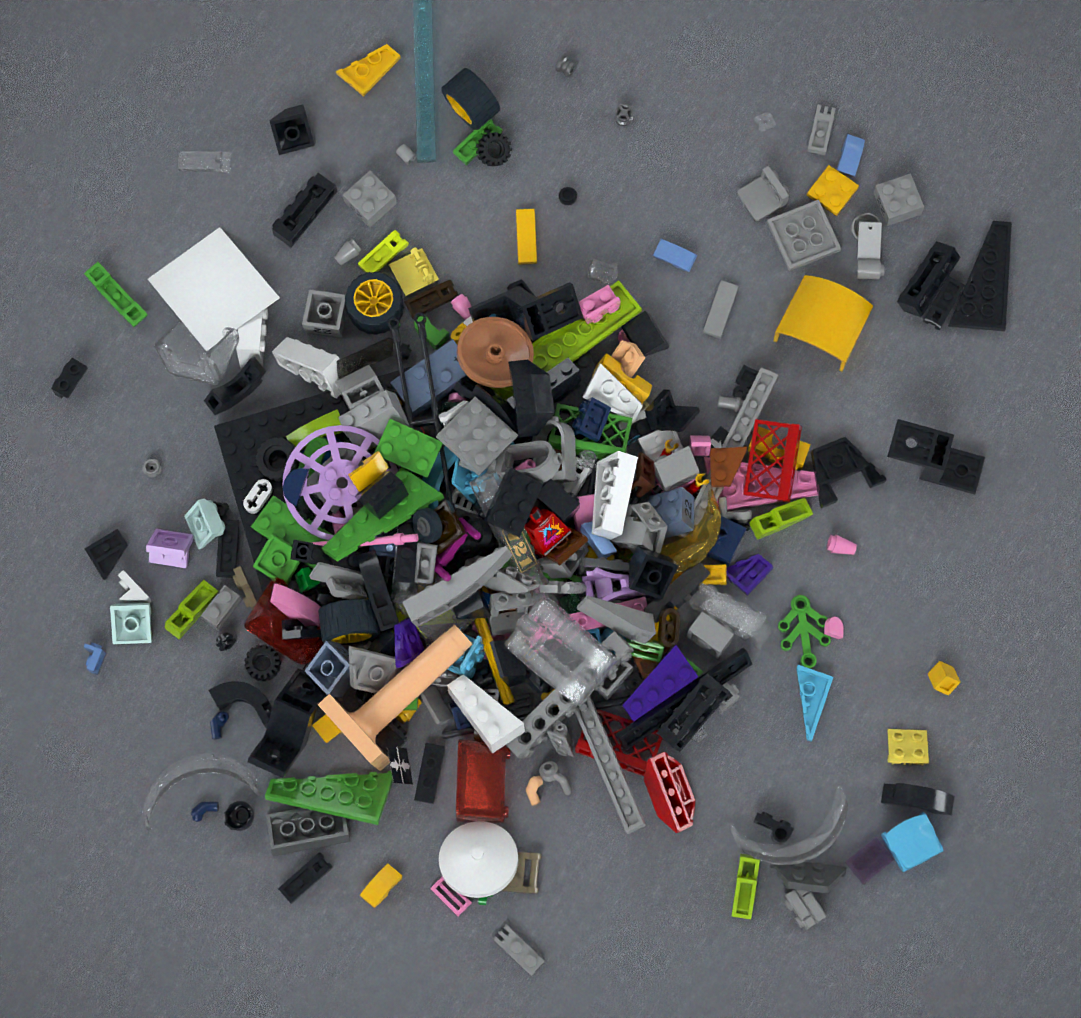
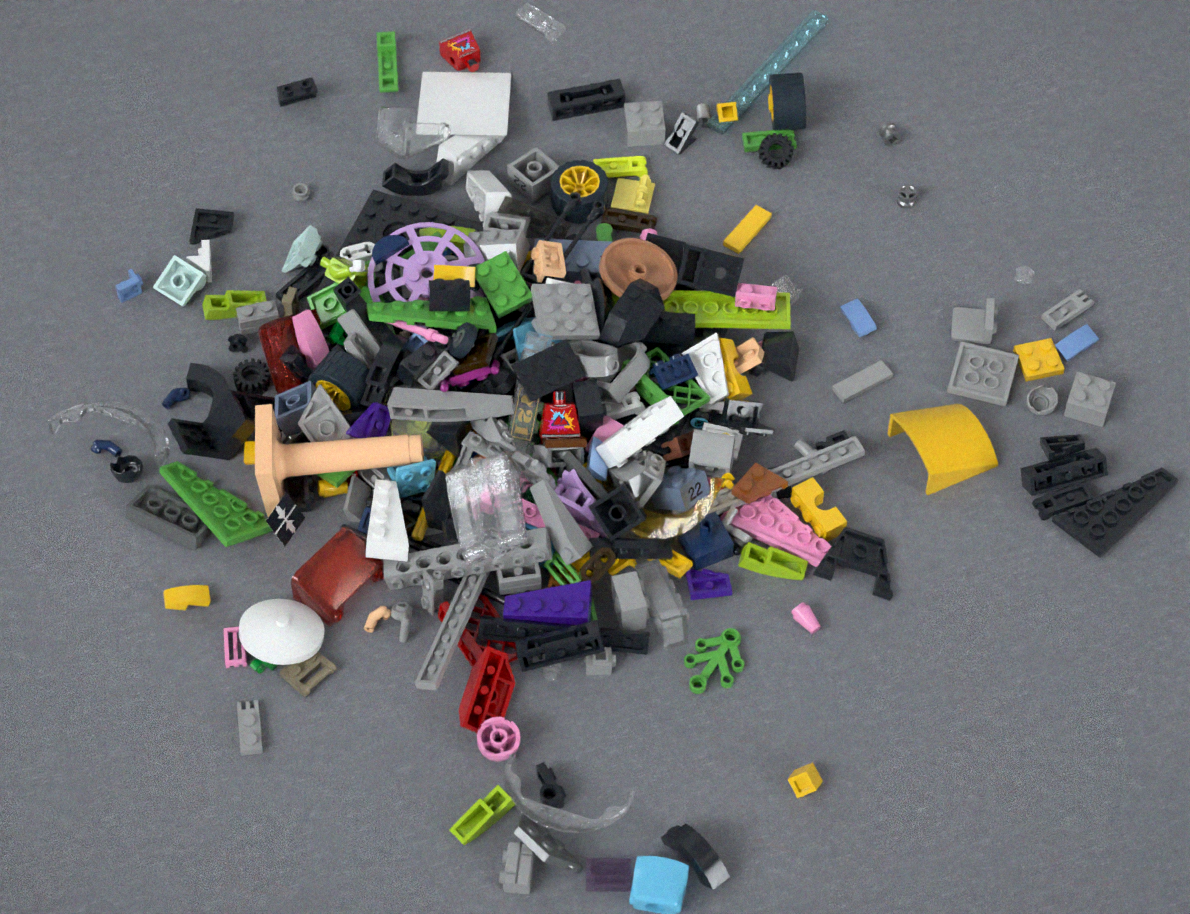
camera: 35 degrees right, 20 degrees down
lavender bracket [146,529,193,568] -> none
black slope [269,104,315,155] -> none
black plate [278,852,333,904] -> none
light grey cone [334,239,362,265] -> none
yellow wing [336,44,401,97] -> none
black plate [414,743,445,804] -> none
black plate [559,187,577,205] -> none
clear plate [577,450,598,469] -> none
bright pink slope [689,435,711,456] -> none
red fence [743,419,802,502] -> none
medium azure wing [796,665,833,742] -> none
bright pink tile [824,617,844,639] -> none
light grey door [856,221,884,279] -> none
black bracket [887,419,985,495] -> none
light yellow hinge [887,729,929,766] -> none
none -> lime torso [320,255,383,289]
none -> red torso [439,29,481,72]
none -> bright pink cylinder [477,717,520,762]
none -> light nougat bracket [531,240,566,283]
none -> slope [664,112,699,154]
none -> yellow slope [716,102,738,123]
none -> black wing [1040,434,1085,460]

